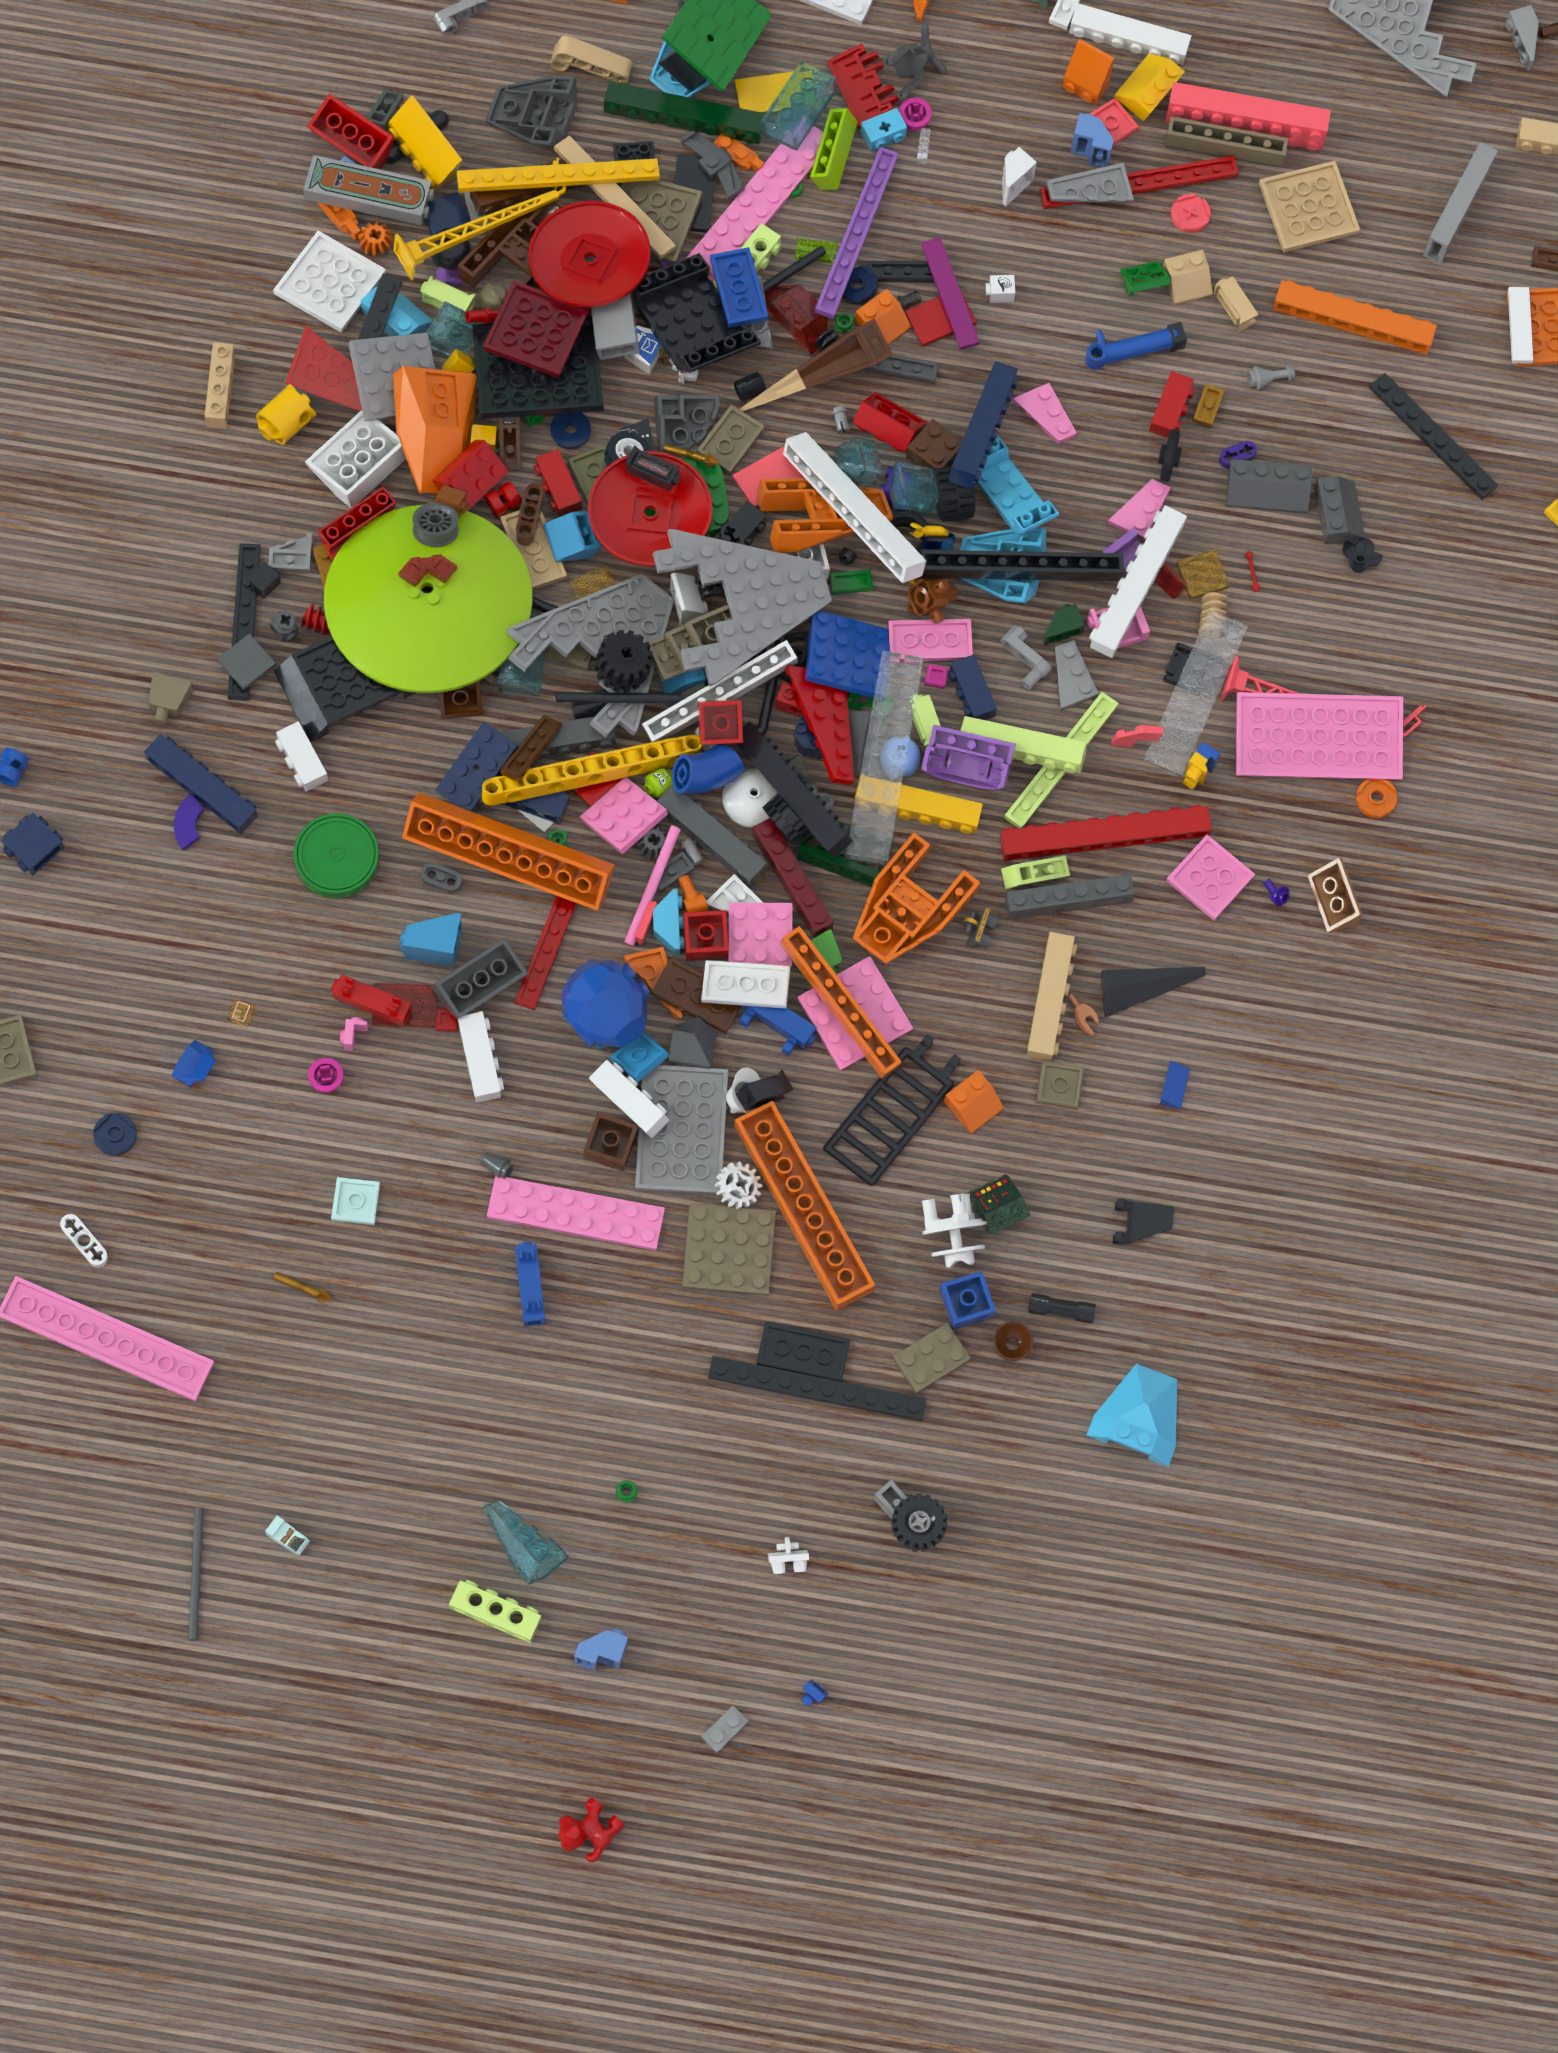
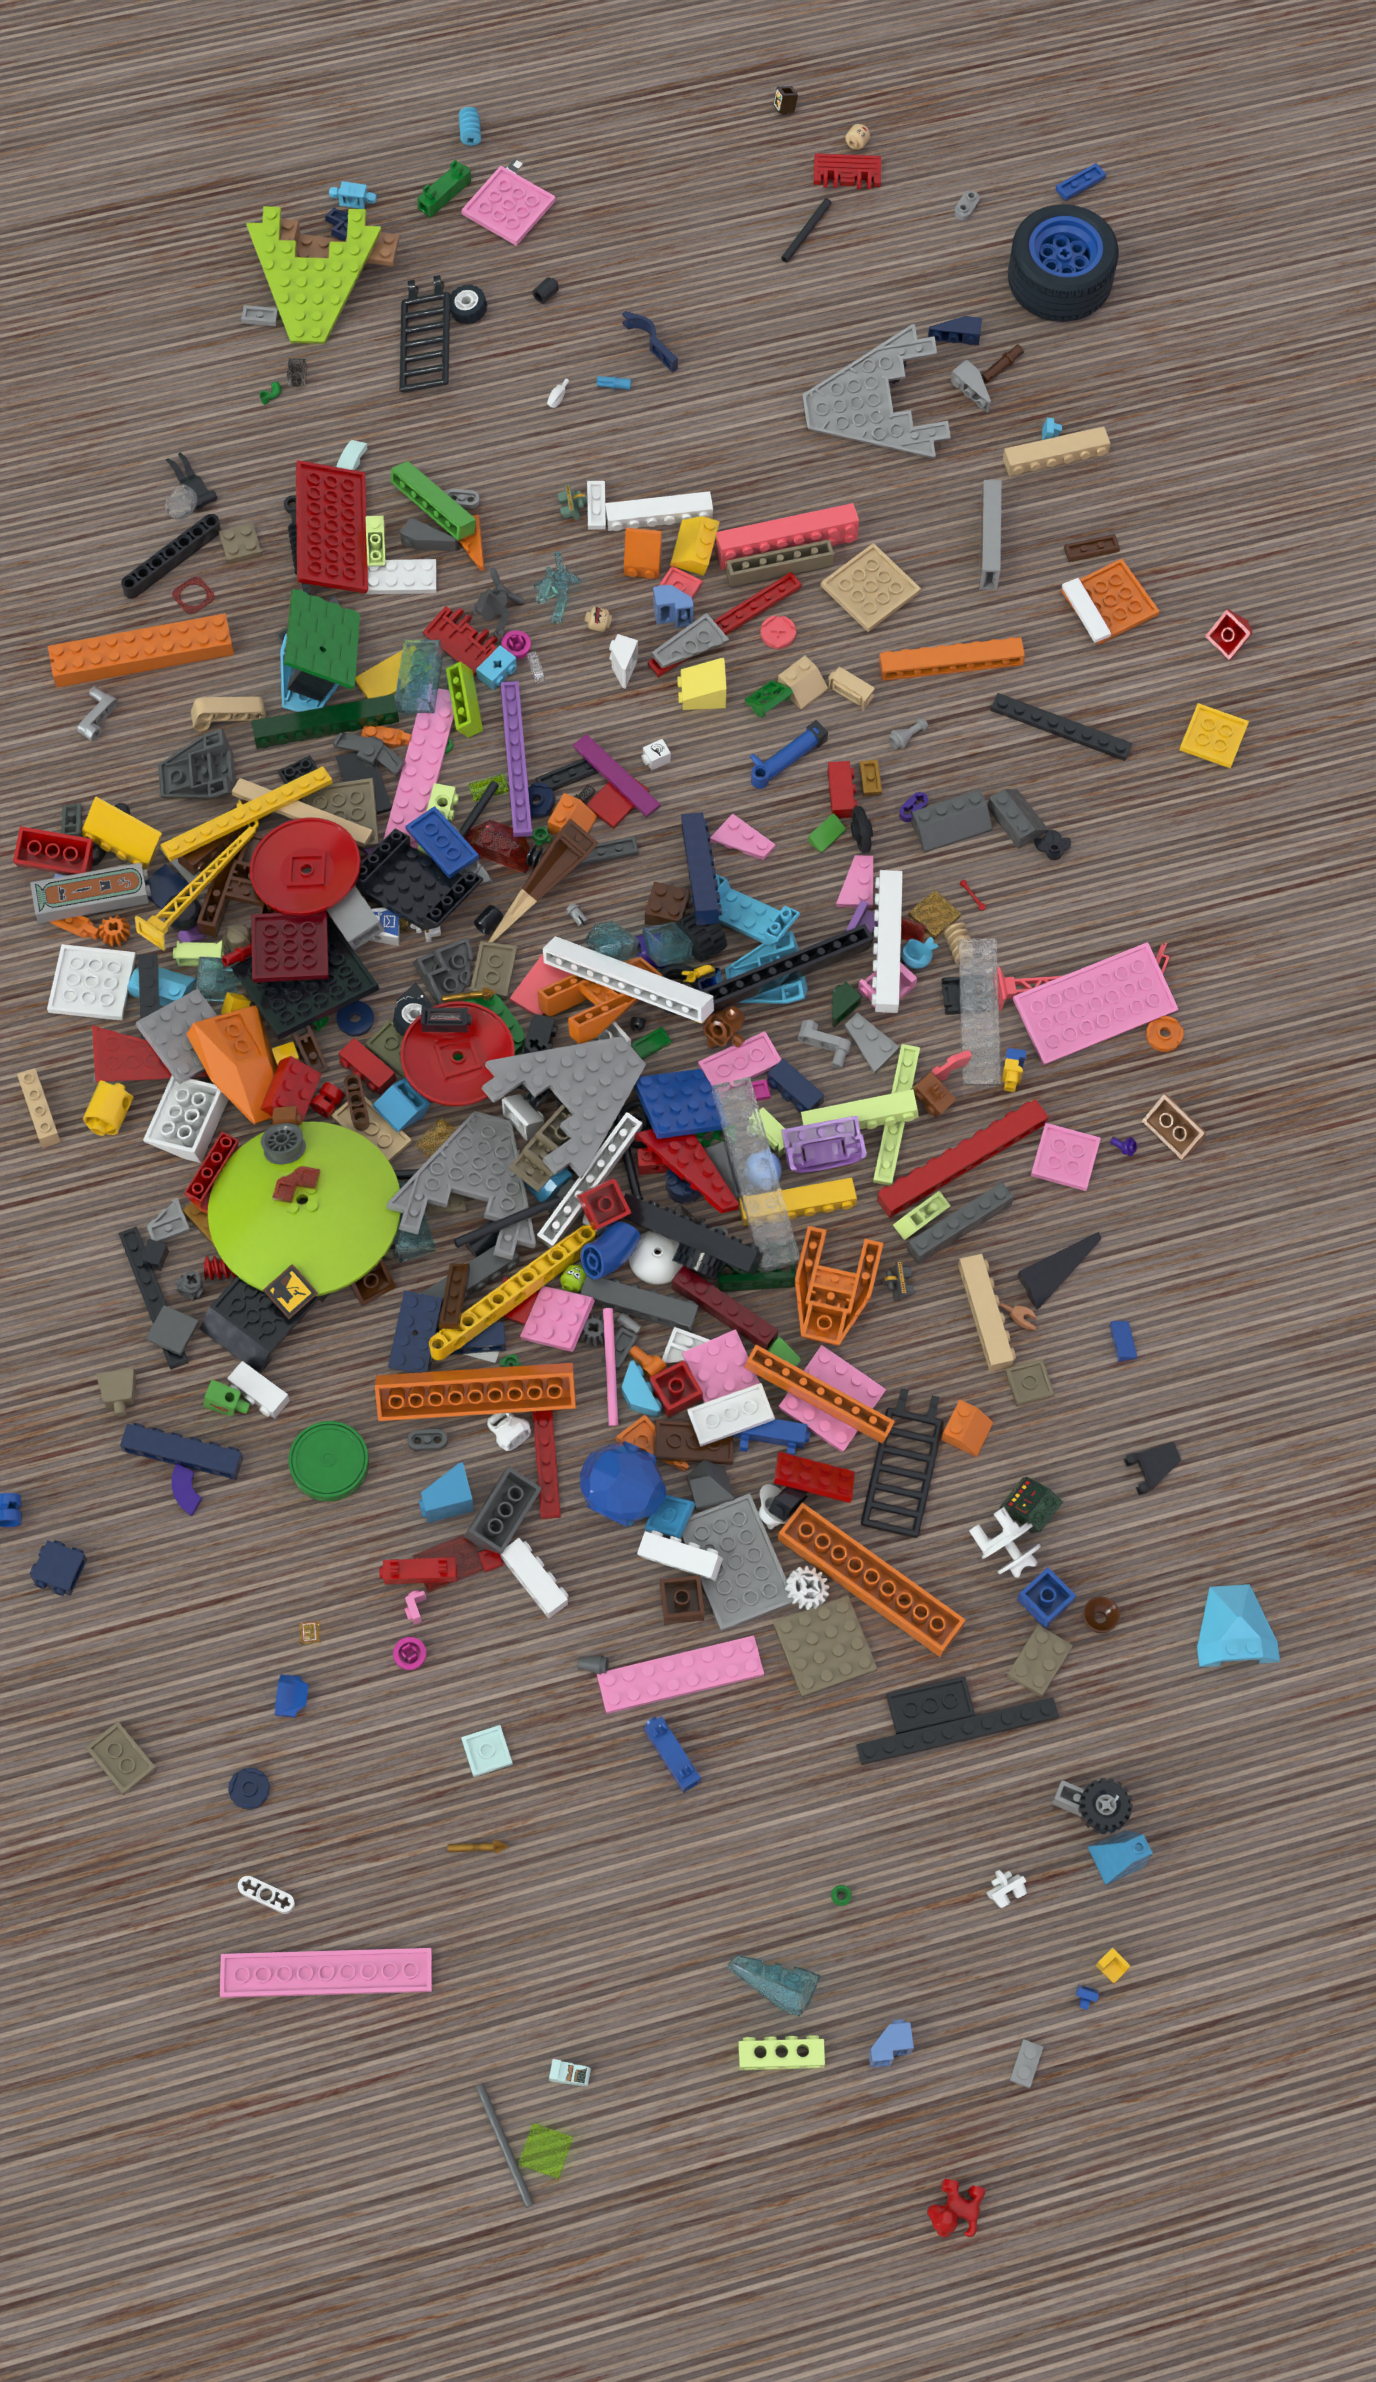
camera: 20 degrees left, 5 degrees down
black wheel [594,630,653,692] -> none
coral tile [636,901,657,946] -> none
red slope [852,392,927,453] -> none
black axle [1028,1293,1096,1323] -> none
none -> bright green torso [203,1380,250,1416]
none -> piece [263,1264,318,1319]
none -> white piece [487,1413,531,1451]
none -> clear neon green tile [518,2123,573,2180]
none -> clear light blue piece [534,551,581,624]
none -> tan head [584,607,612,632]
none -> light yellow slope [677,658,726,710]
none -> red plate [774,1452,855,1503]
none -> bright green slope [808,814,846,853]
none -> medium azure hat [901,937,938,969]
none -> dark orange brick [910,1072,956,1117]
none -> dark azure slope [1087,1830,1153,1885]
none -> yellow panel [1096,1948,1130,1983]

